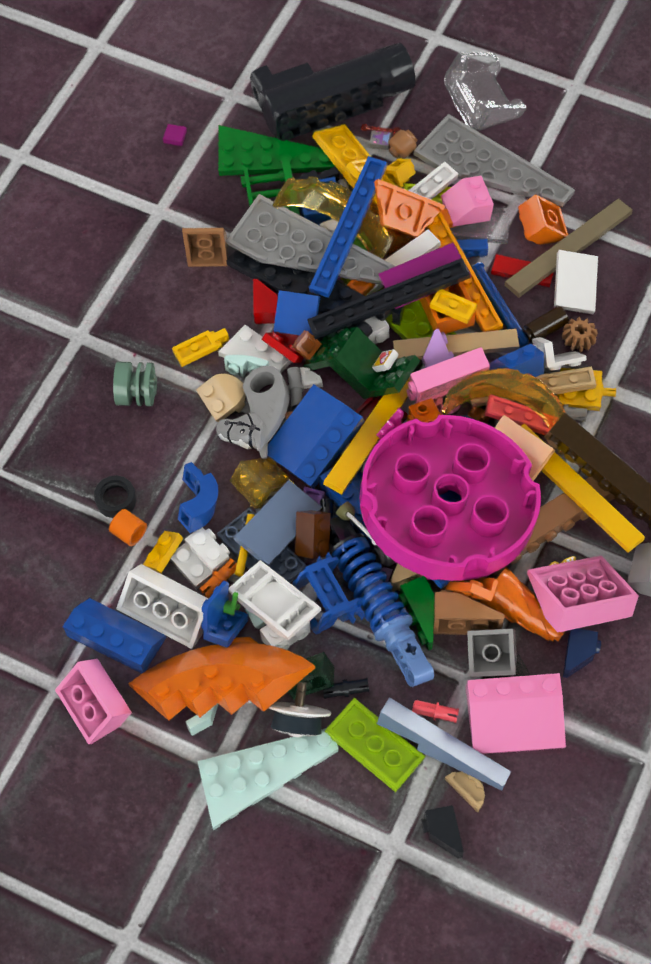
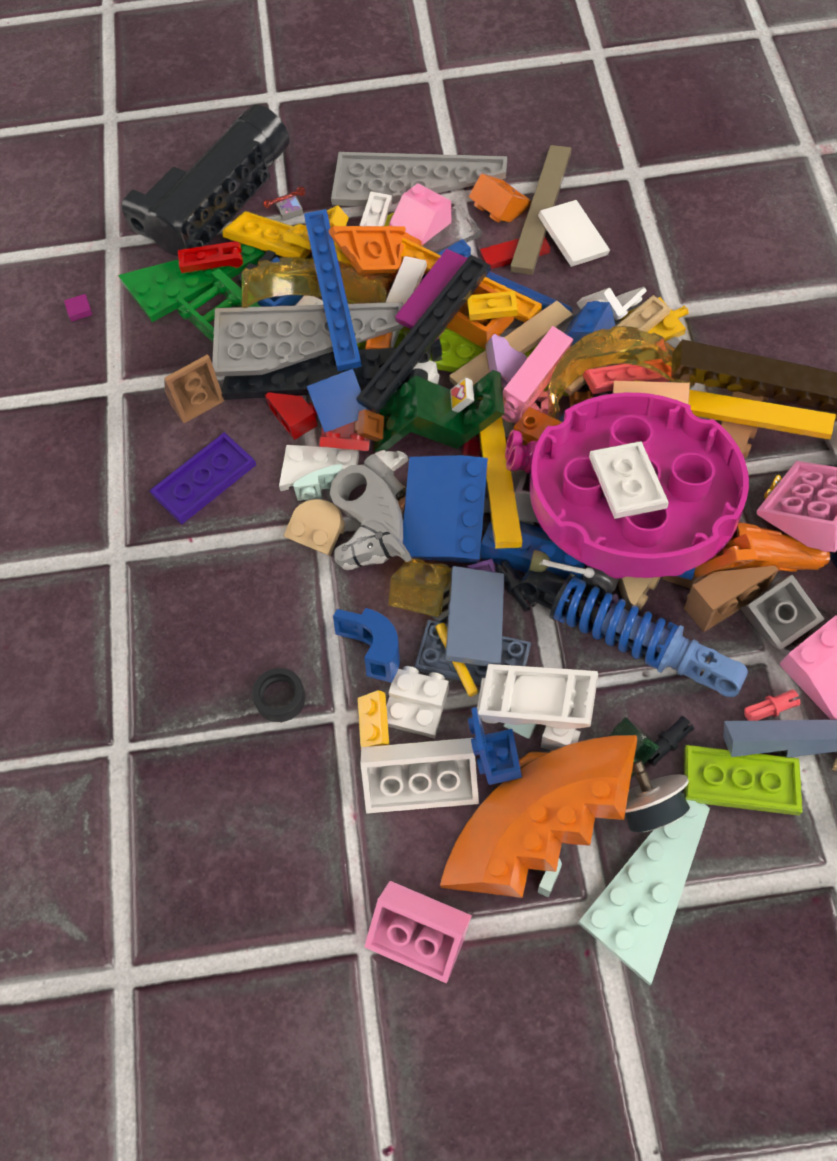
camera: 30 degrees left, 0 degrees up
blue slope [63,598,166,673] -> none
orange piece [109,509,147,546] -> none
sand green wheel [113,362,157,407] -> none
yellow hinge [172,328,230,367] -> none
orange pin [199,558,237,599] -> none
bright green hand [223,592,240,616] -> none
blue animal [292,552,365,635] -> none
reddish brown brick [295,510,331,559] -> none
medium nougat head [388,130,417,159] -> none
green slope [398,576,434,651] -> none
clear windscreen [444,52,527,131] -> none
dark brown brick [523,306,569,343] -> none
medium nougat gear [562,317,598,353] -> none
none -> dark purple tile [149,432,256,525]
none -> red plate [178,241,243,273]
none -> white tile [589,441,669,519]

